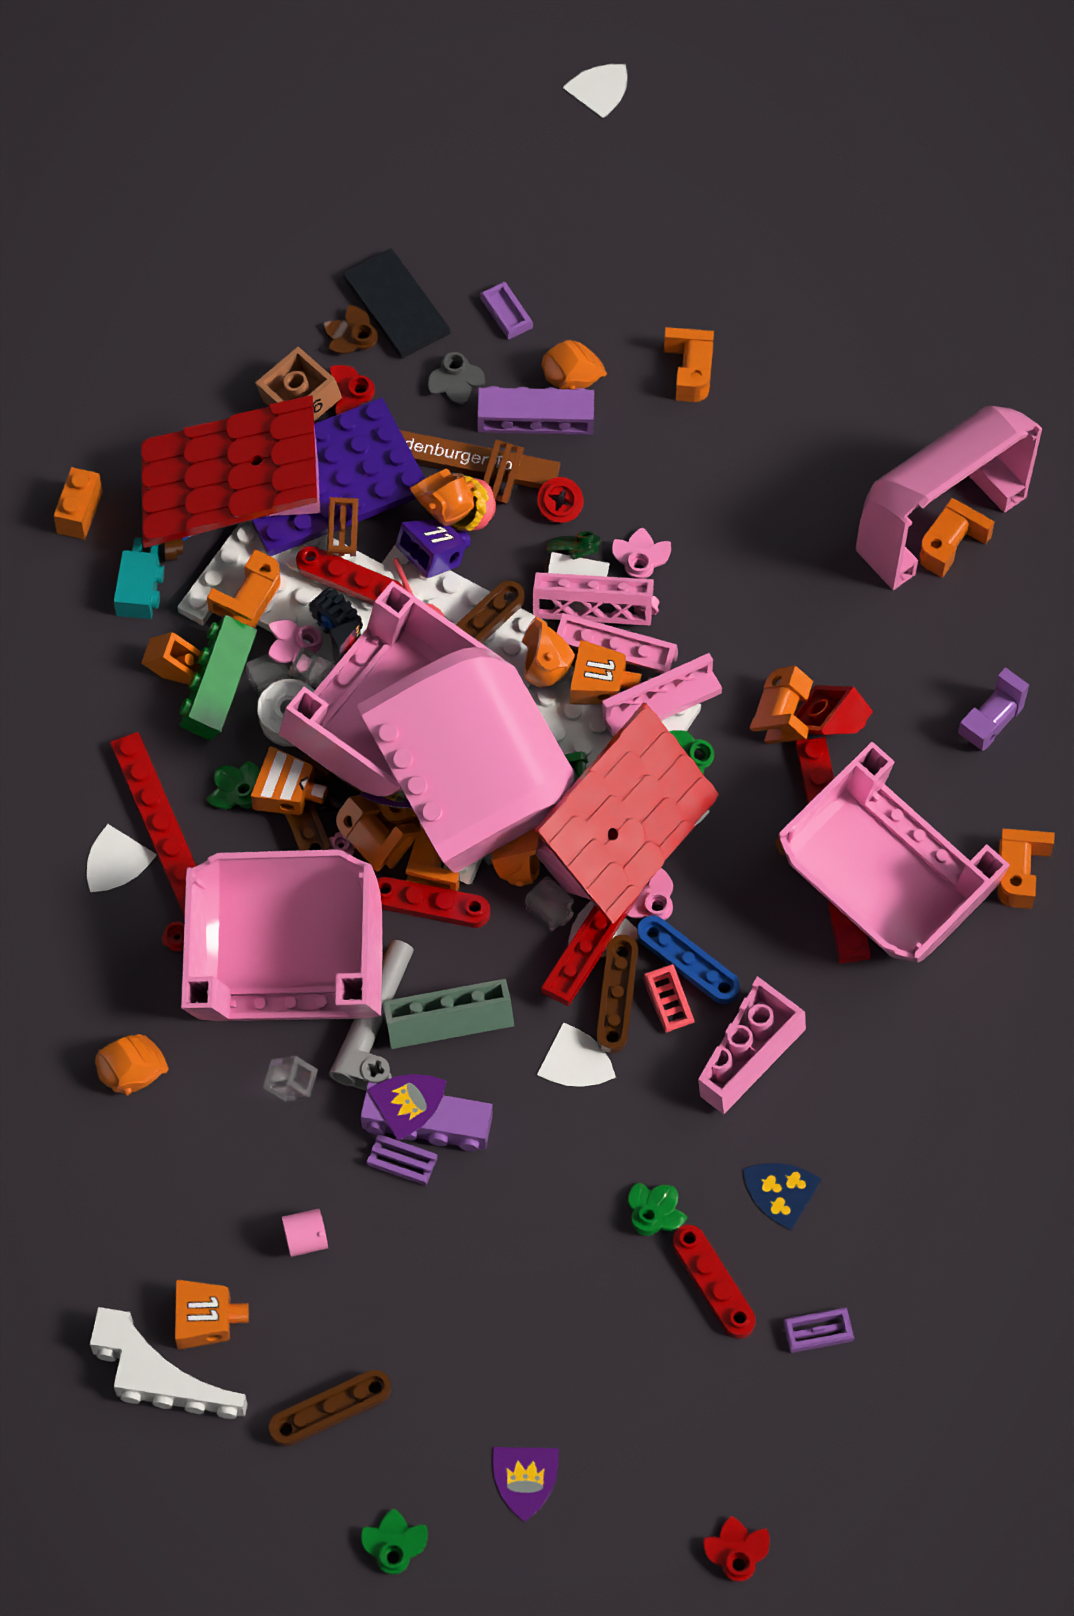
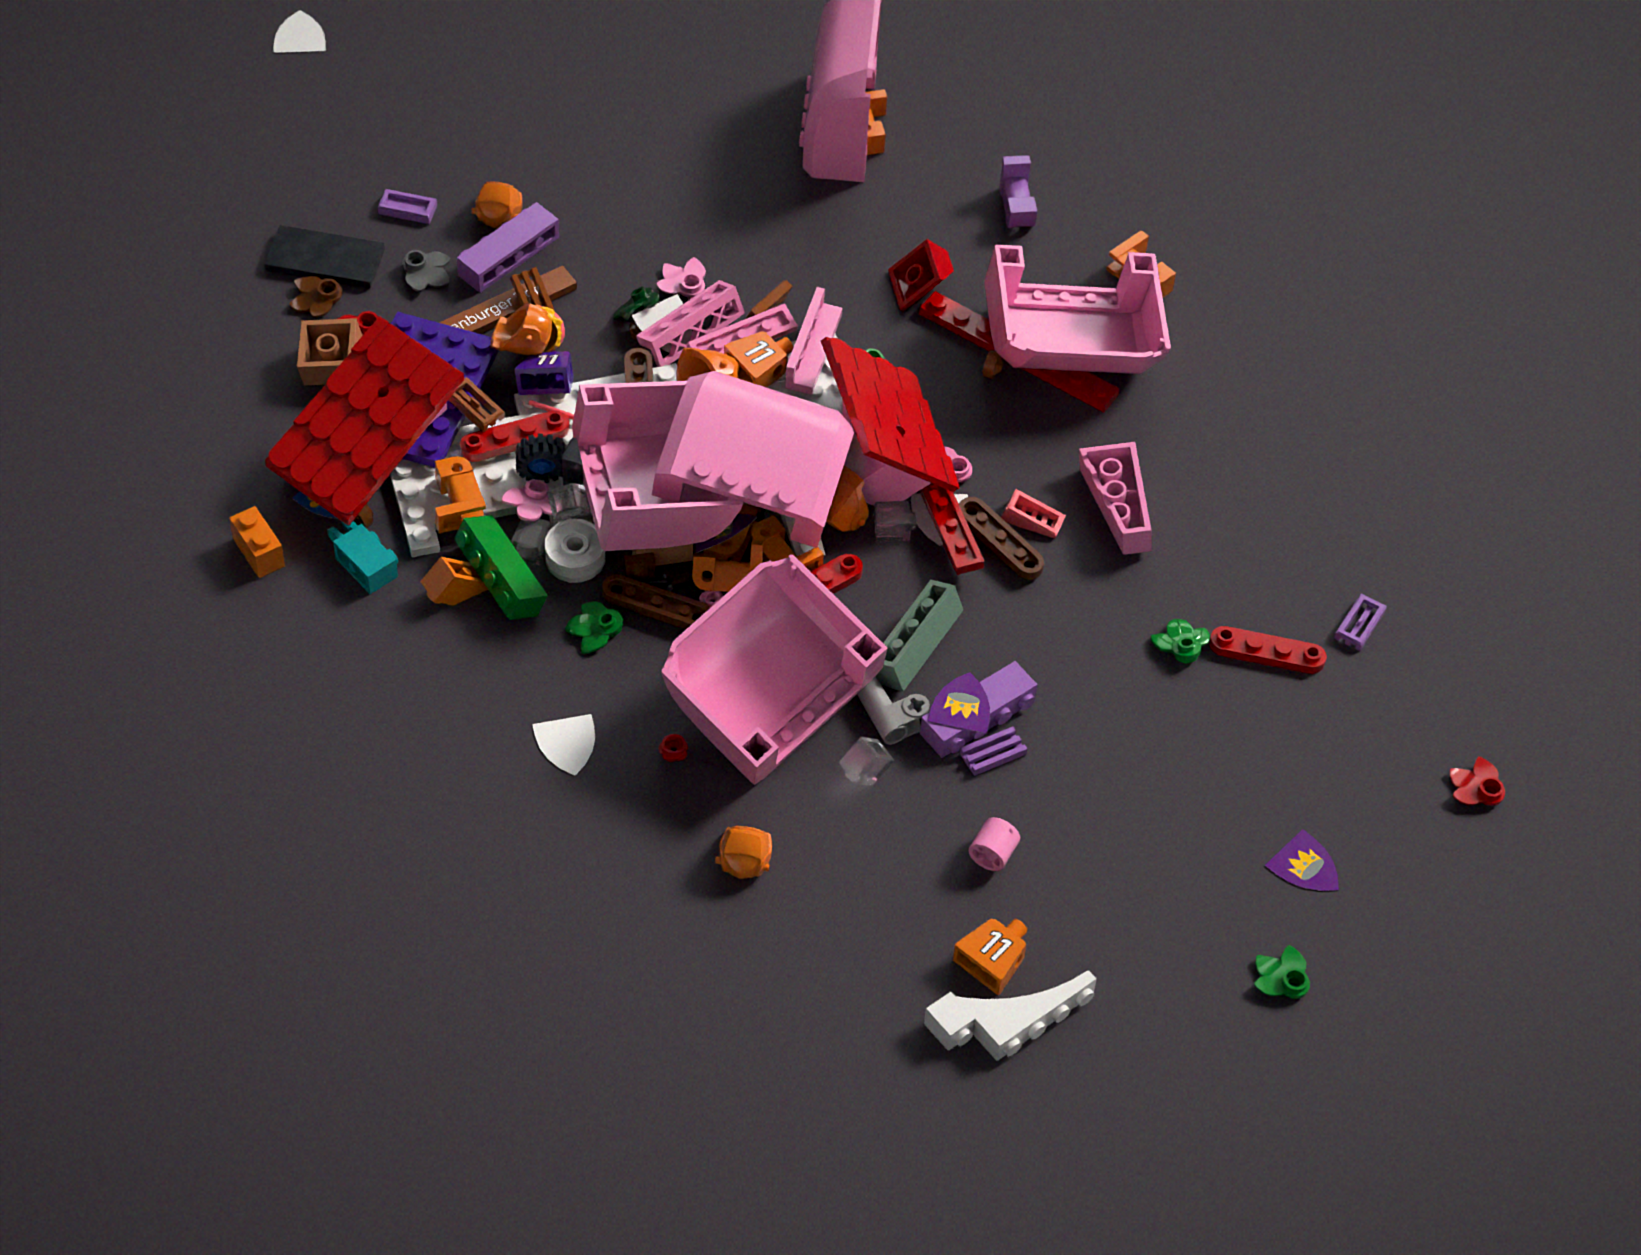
camera: 50 degrees left, 10 degrees down
red plate [110,732,196,918] -> none
orange torso [251,746,328,815] -> none
reddish brown plate [269,1370,391,1447] -> none
red gear [537,477,584,524] -> none
white sticker [537,1023,616,1087] -> none
blue plate [637,916,740,1004] -> none
orange piece [664,327,714,402] -> none
dark blue sticker [743,1163,822,1230] -> none
orange piece [750,665,813,744] -> none
none -> dark orange tile [746,280,793,319]

